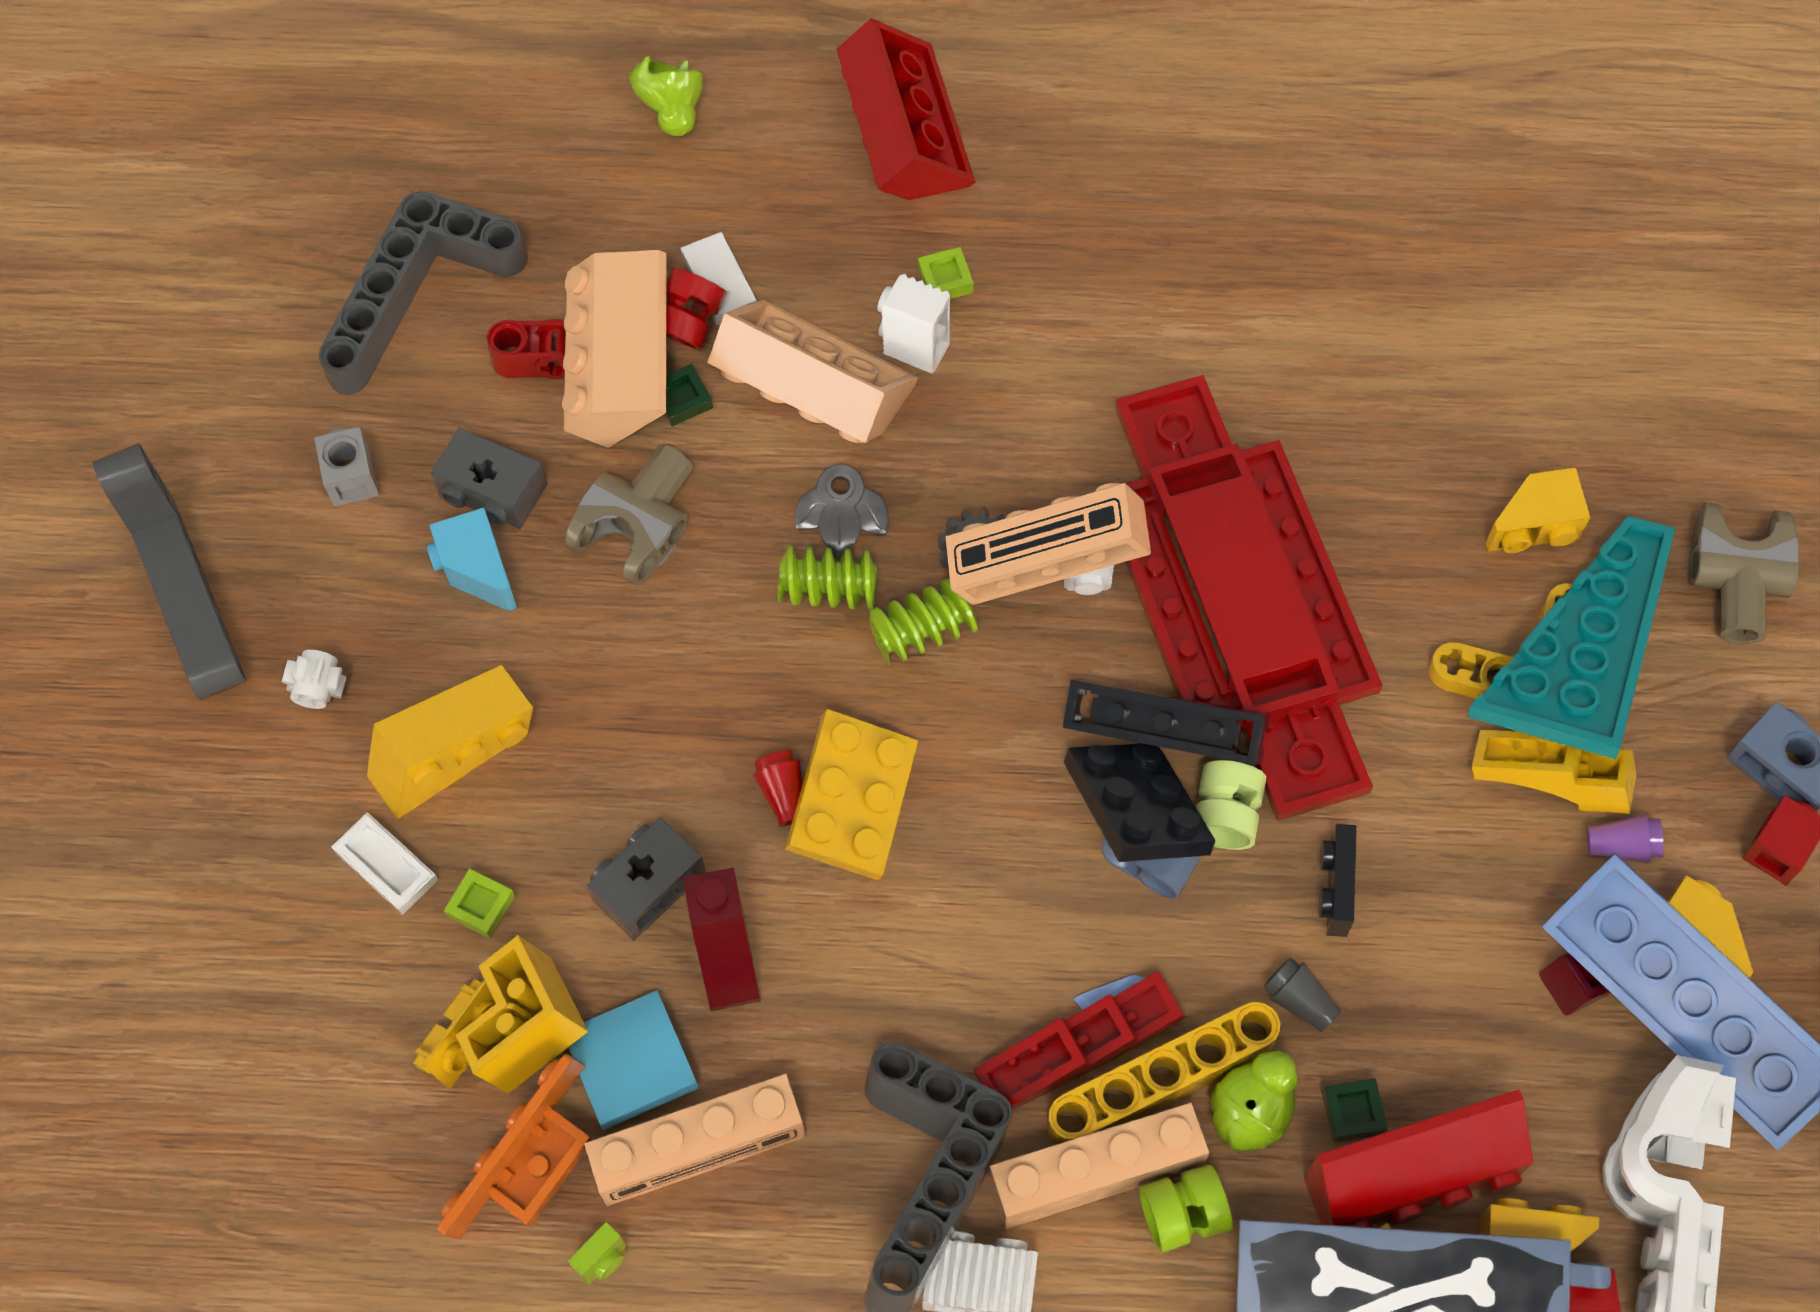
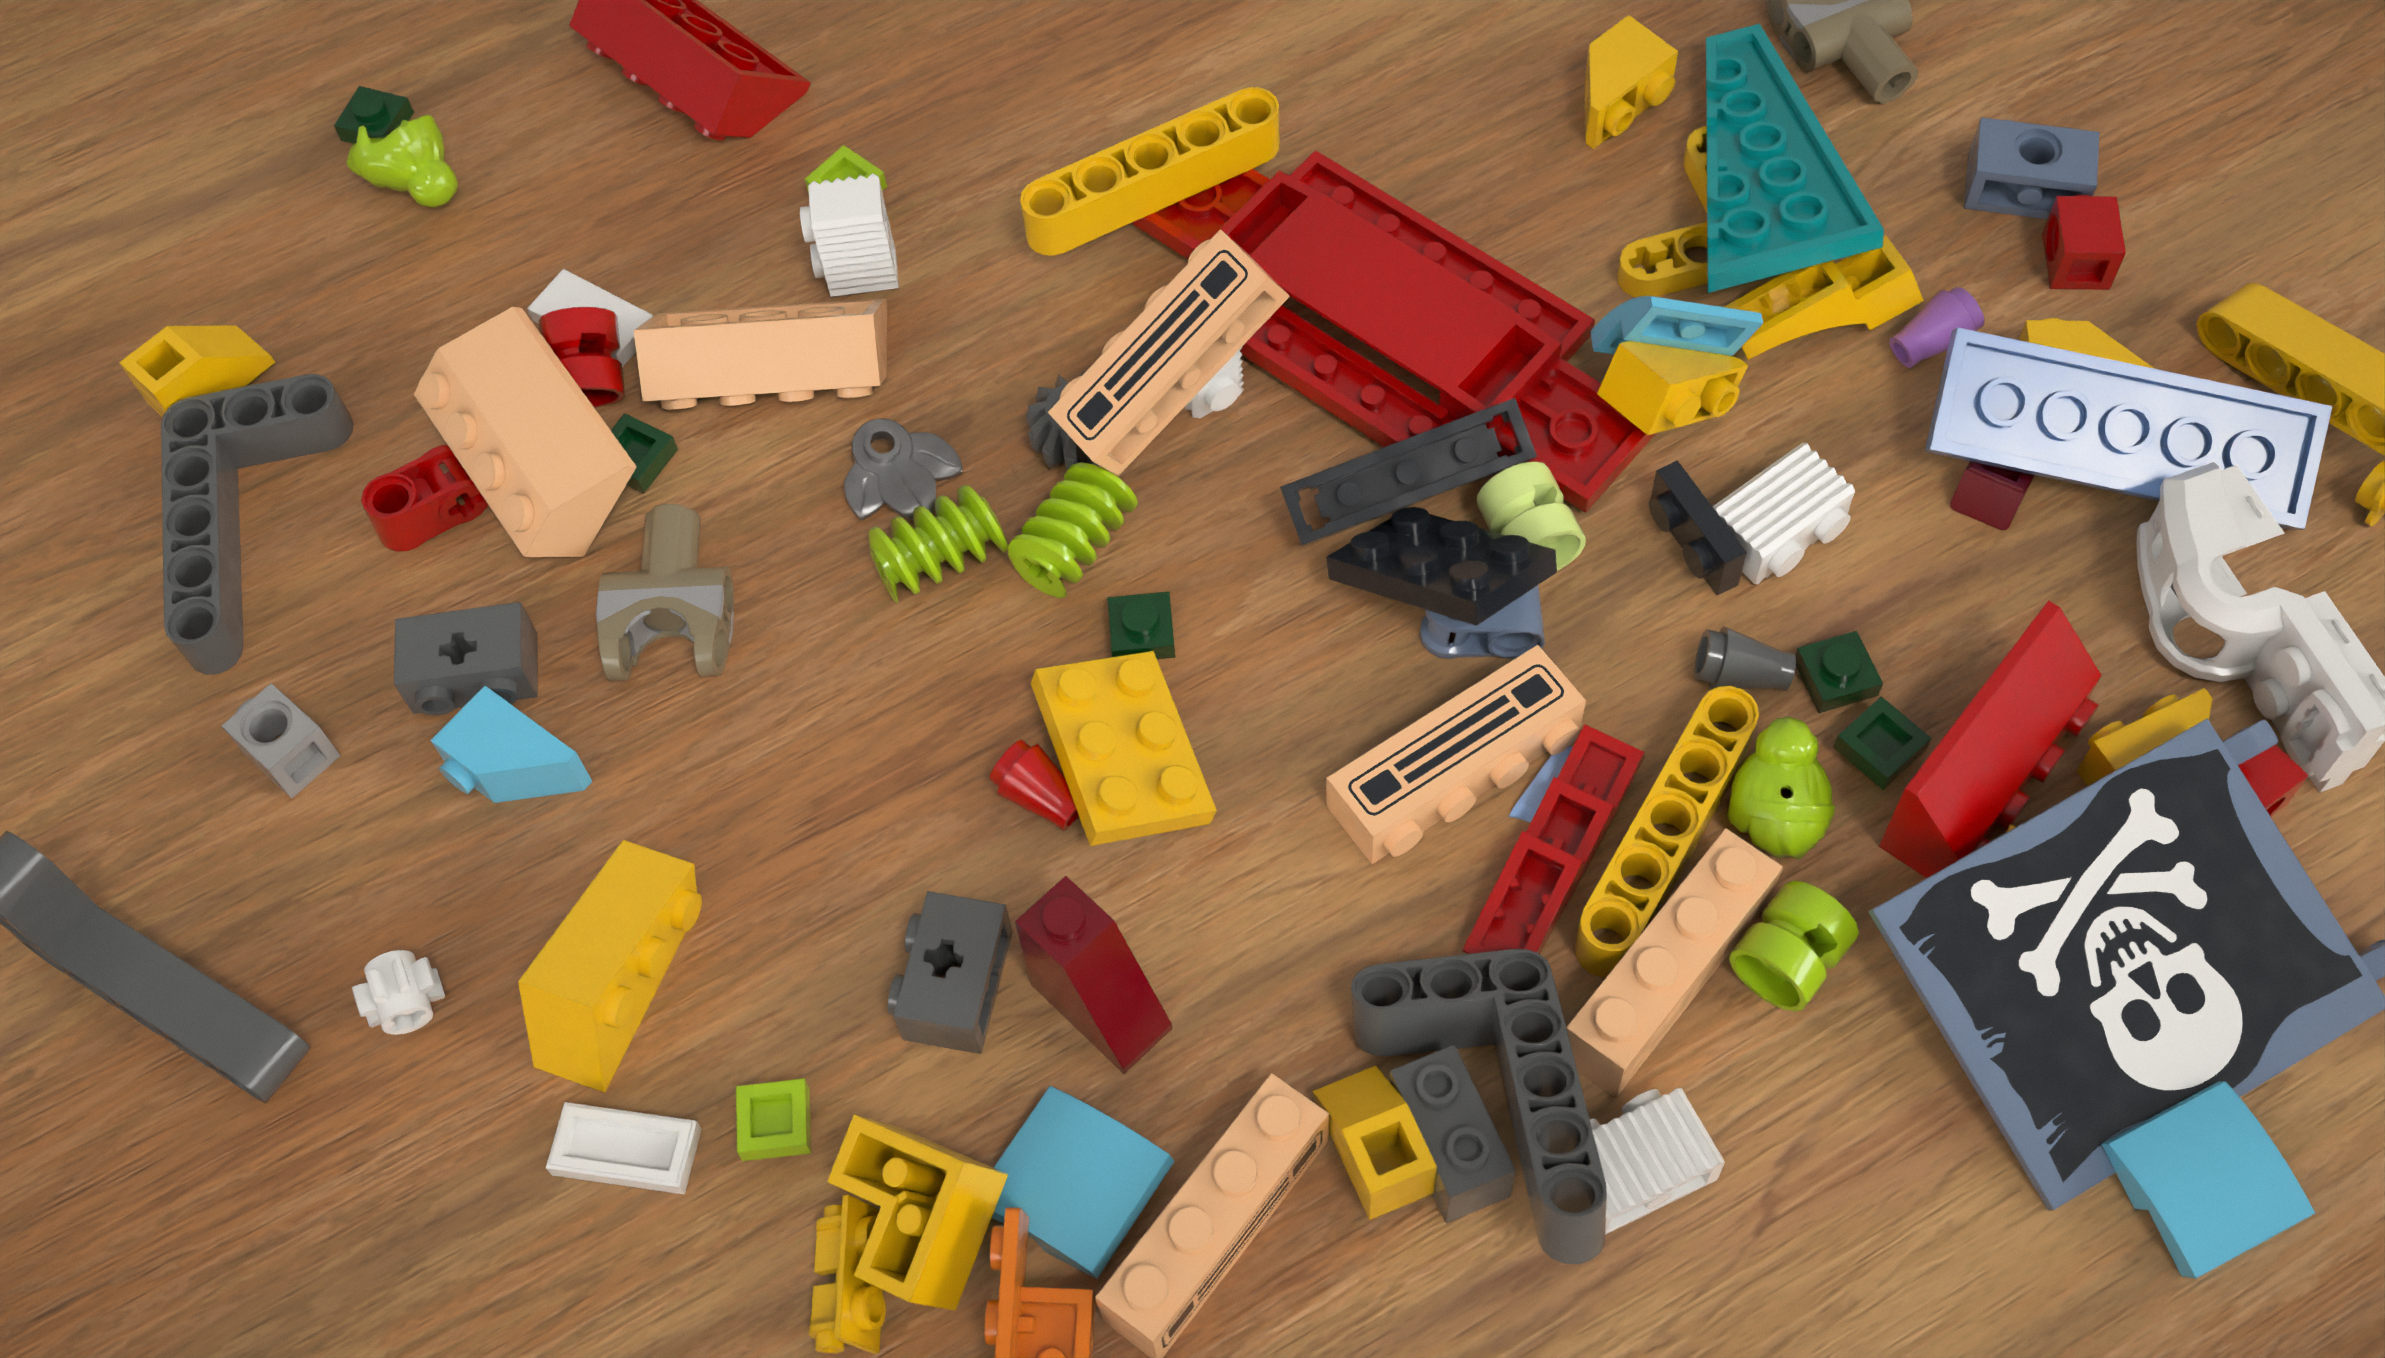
camera: 30 degrees left, 5 degrees down
none -> yellow slope [119,325,275,417]
none -> dark green plate [334,86,414,144]
none -> yellow beam [1020,87,1280,256]
none -> dark green plate [1107,591,1176,659]
none -> yellow slope [1312,1065,1437,1220]
none -> light nougat brick [1326,645,1586,864]
none -> dark grey brick [1389,1045,1516,1224]
none -> medium azure slope [1591,296,1763,356]
none -> yellow slope [1597,341,1748,435]
none -> white brick [1712,443,1855,584]
none -> dark green plate [1795,630,1883,713]

